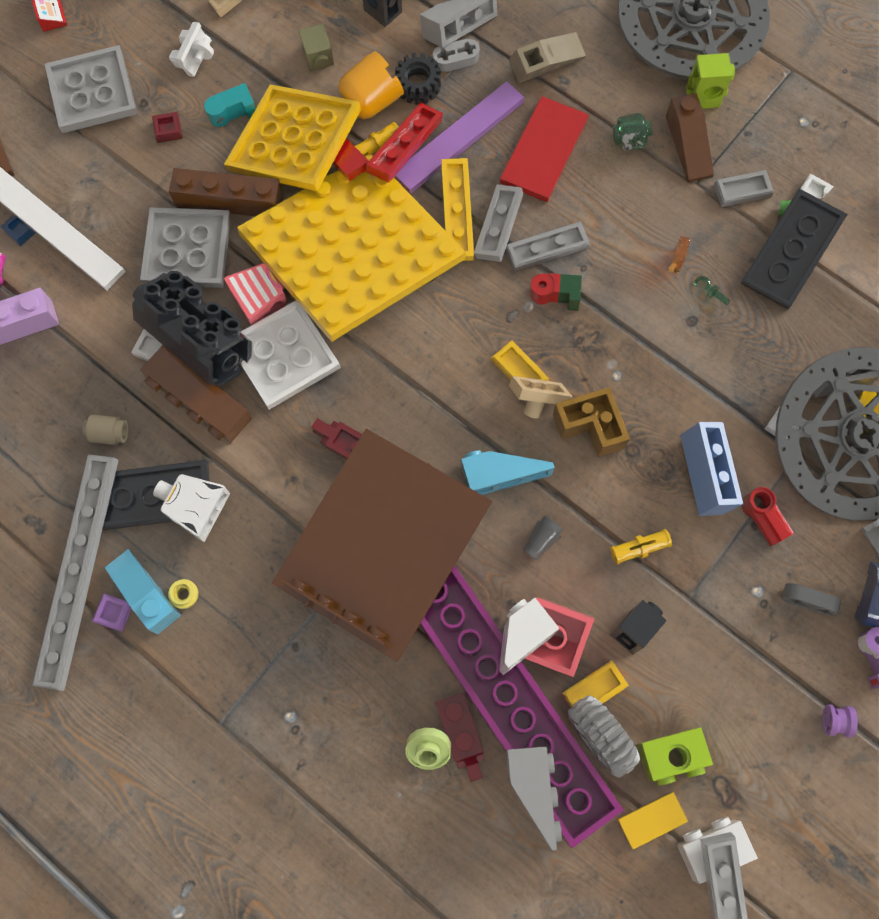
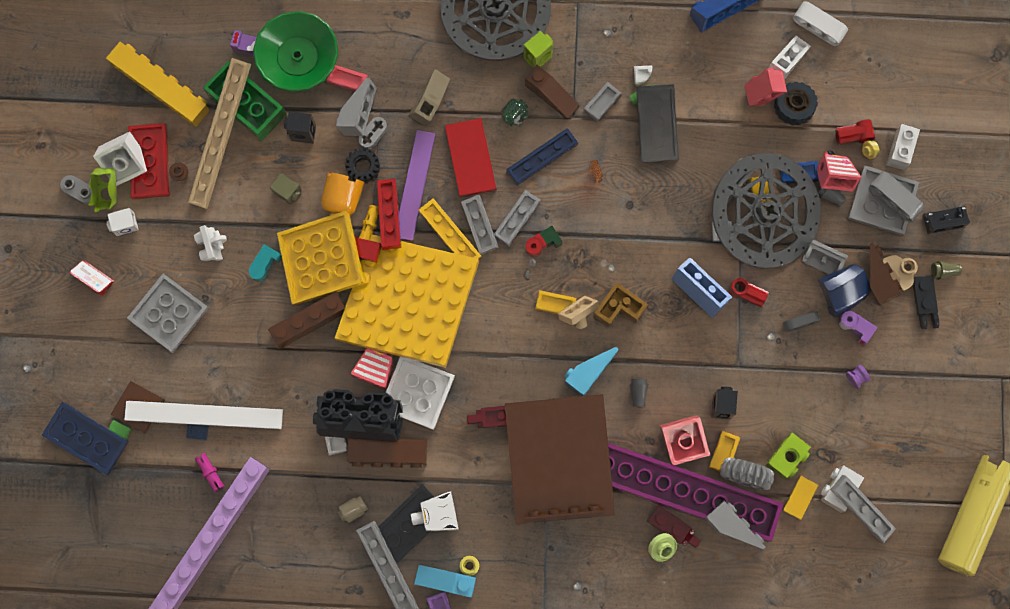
camera: 35 degrees left, 5 degrees up
light grey plate [140,207,231,288] -> none
dark red tile [152,112,183,143] -> none
white slope [499,598,559,675] -> none
yellow pin [610,529,672,565] -> none
clear green hand [694,276,731,306] -> none
none -> dark blue tile [506,128,578,186]

